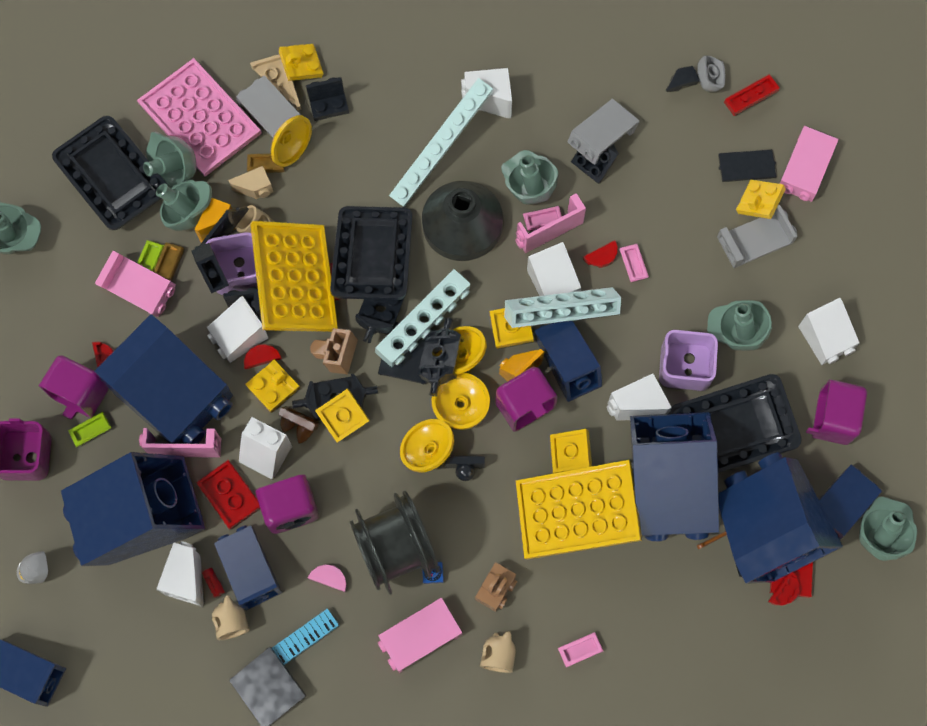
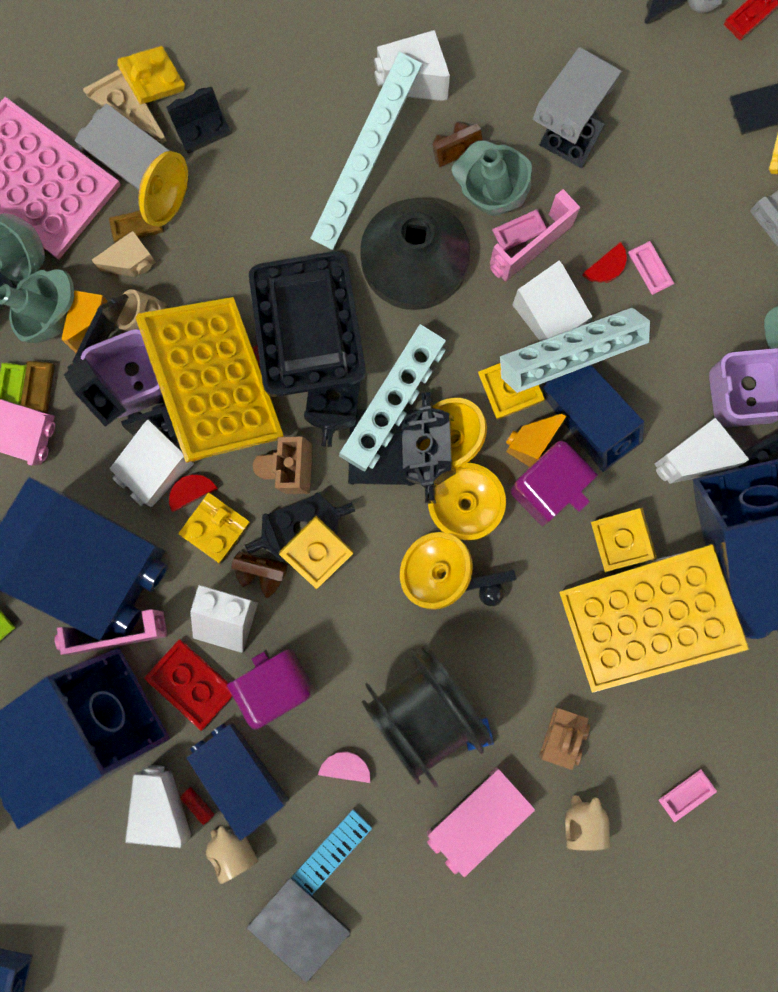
camera: 10 degrees left, 10 degrees up
none -> reddish brown tile [432,122,483,167]

